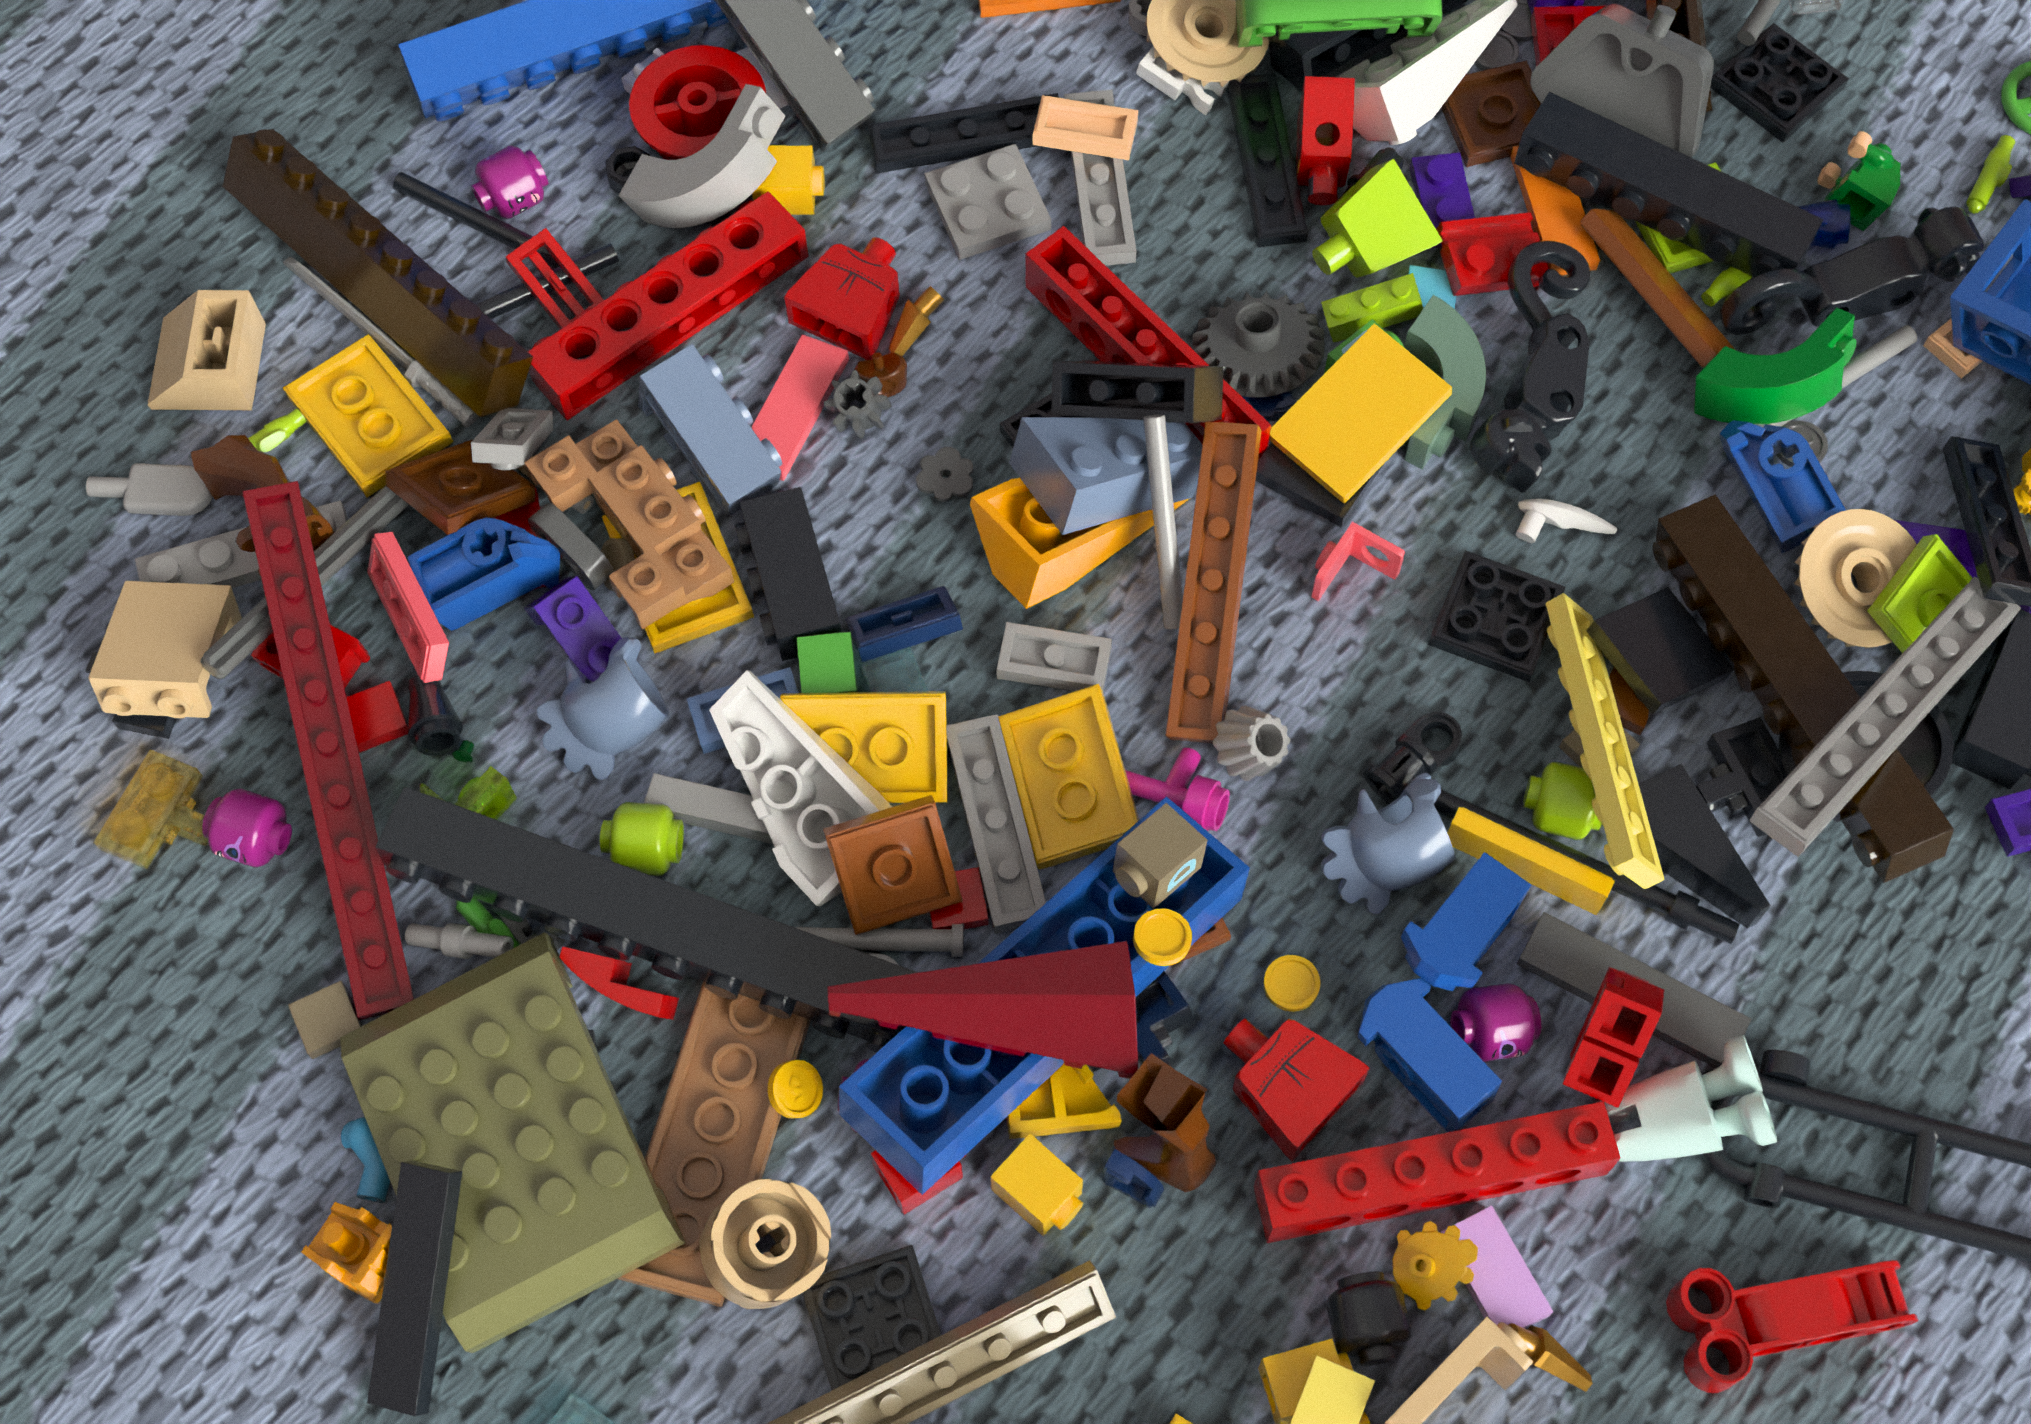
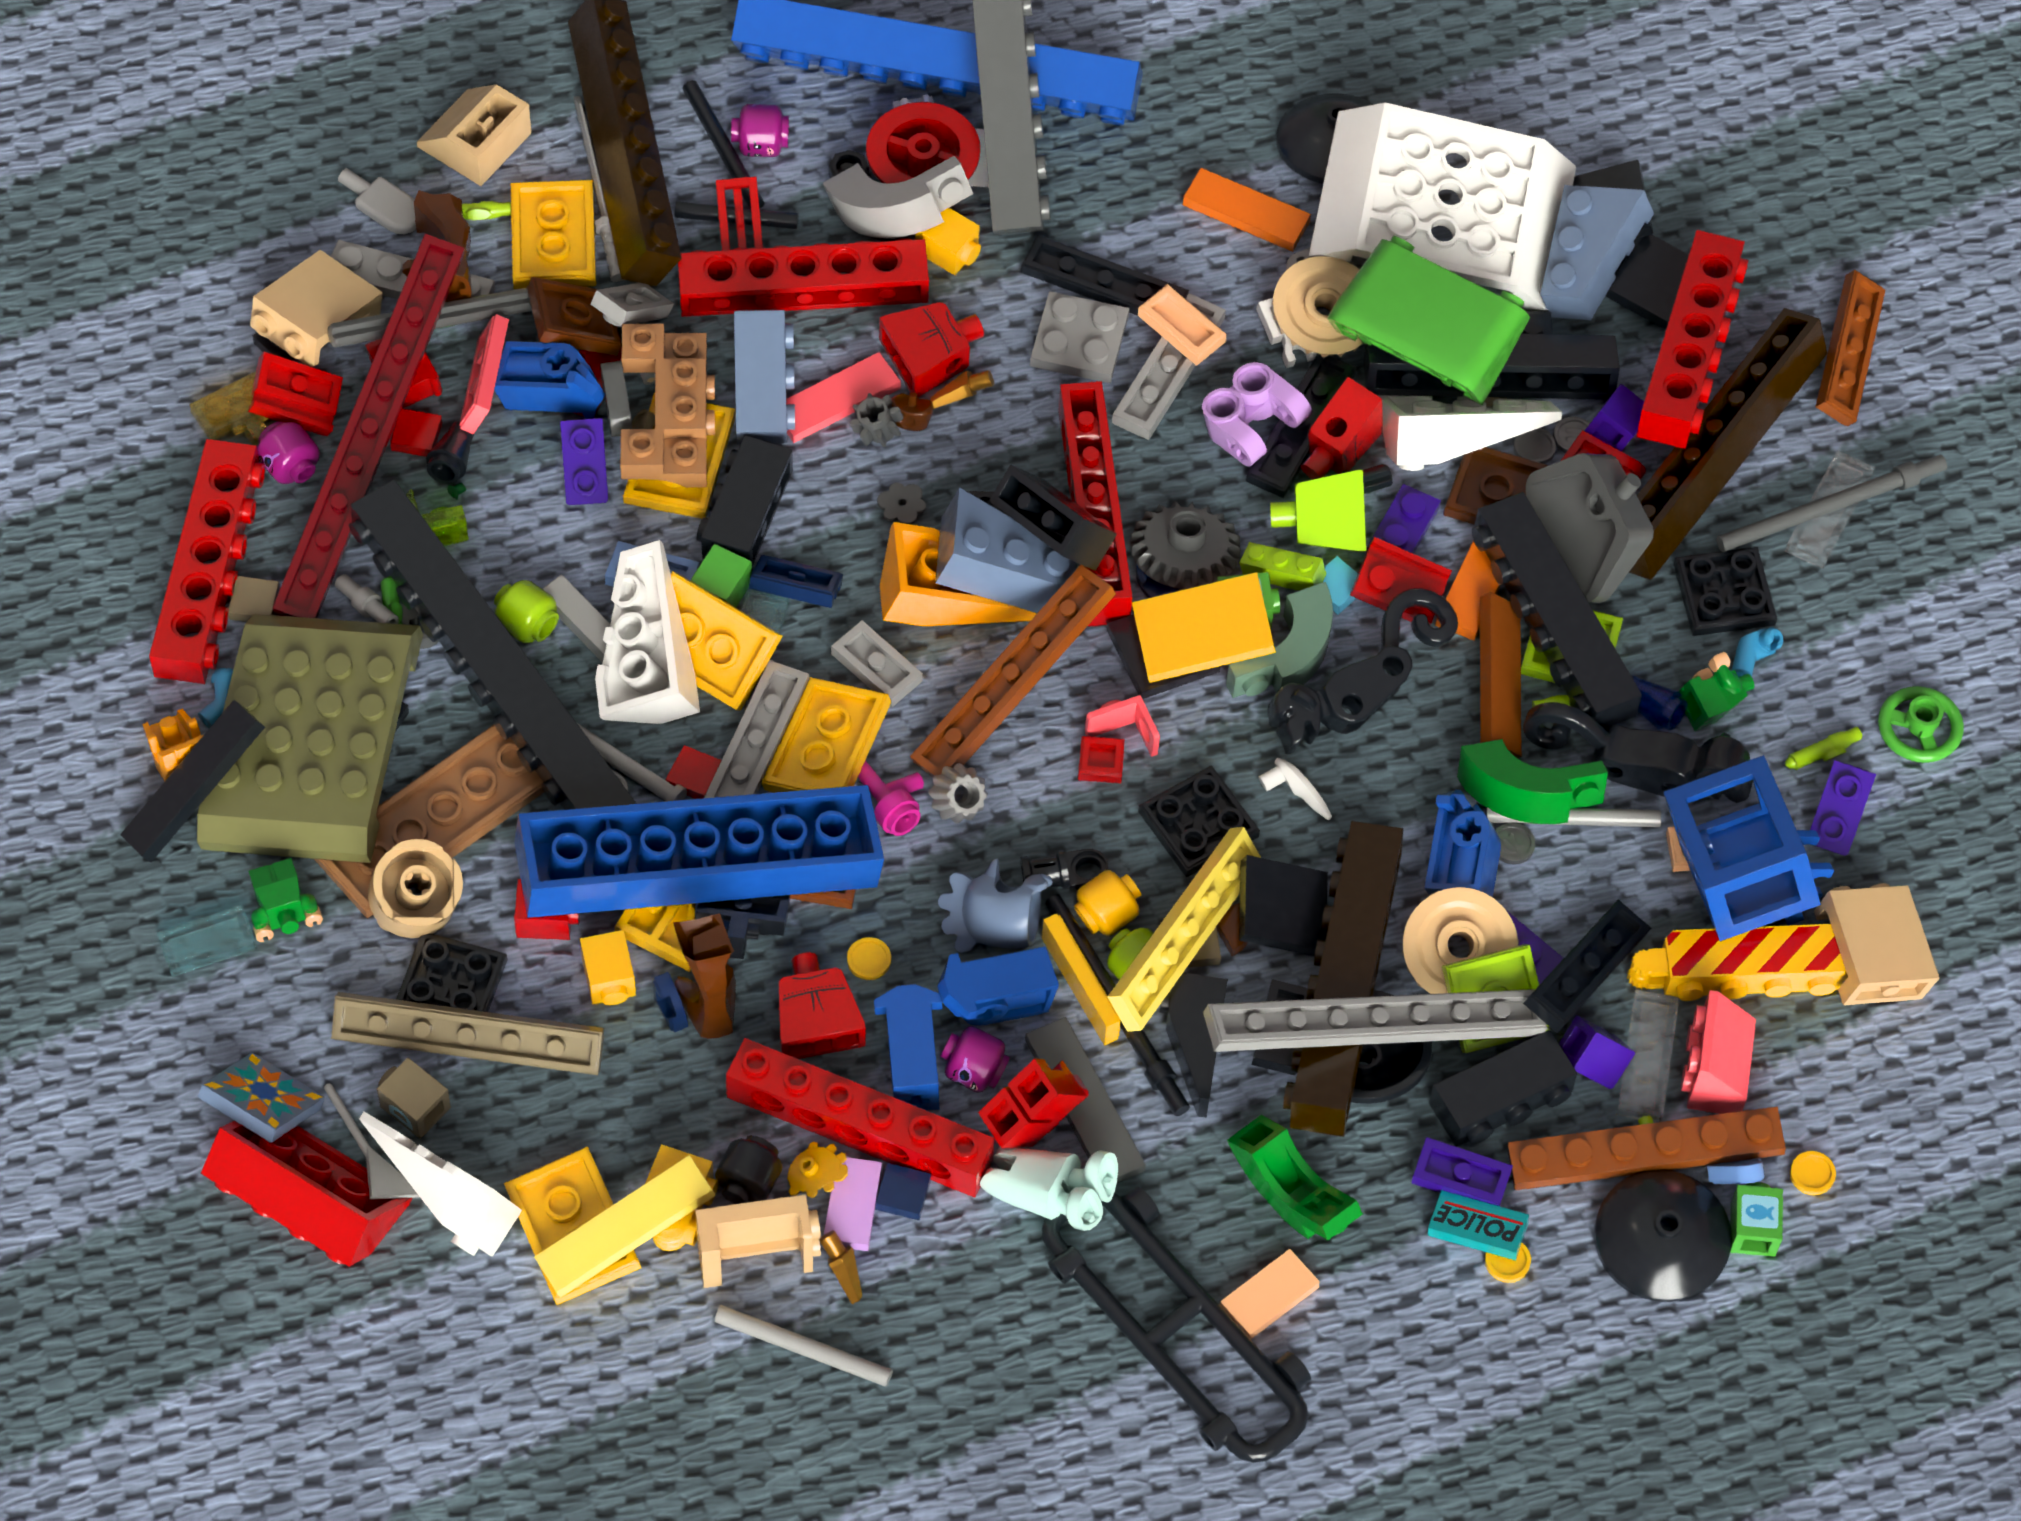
camera: 30 degrees right, 5 degrees down
sand blue piece [537,637,669,780] -> none
red slope [559,946,679,1020] -> none
yellow piece [767,1060,823,1119] -> none
dark orange tile [823,795,963,935] -> none
dark red wedge [827,941,1138,1079] -> none
dark tan brick [1113,803,1208,909] -> none
yellow piece [1133,909,1192,966] -> none
light grey bar [1143,414,1183,629] -> none
red piece [1666,1260,1919,1393] -> none
none -> red brick [149,439,265,684]
none -> red plate [248,352,343,436]
none -> green piece [248,858,323,942]
none -> dark blue tile [875,1163,931,1221]
none -> yellow head [1073,870,1142,936]
none -> red tile [1078,736,1125,784]
none -> lavender piece [1202,362,1312,467]
none -> light nougat tile [1220,1249,1320,1339]
none -> green arch [1227,1115,1363,1240]
none -> dark azure arm [1732,627,1783,677]

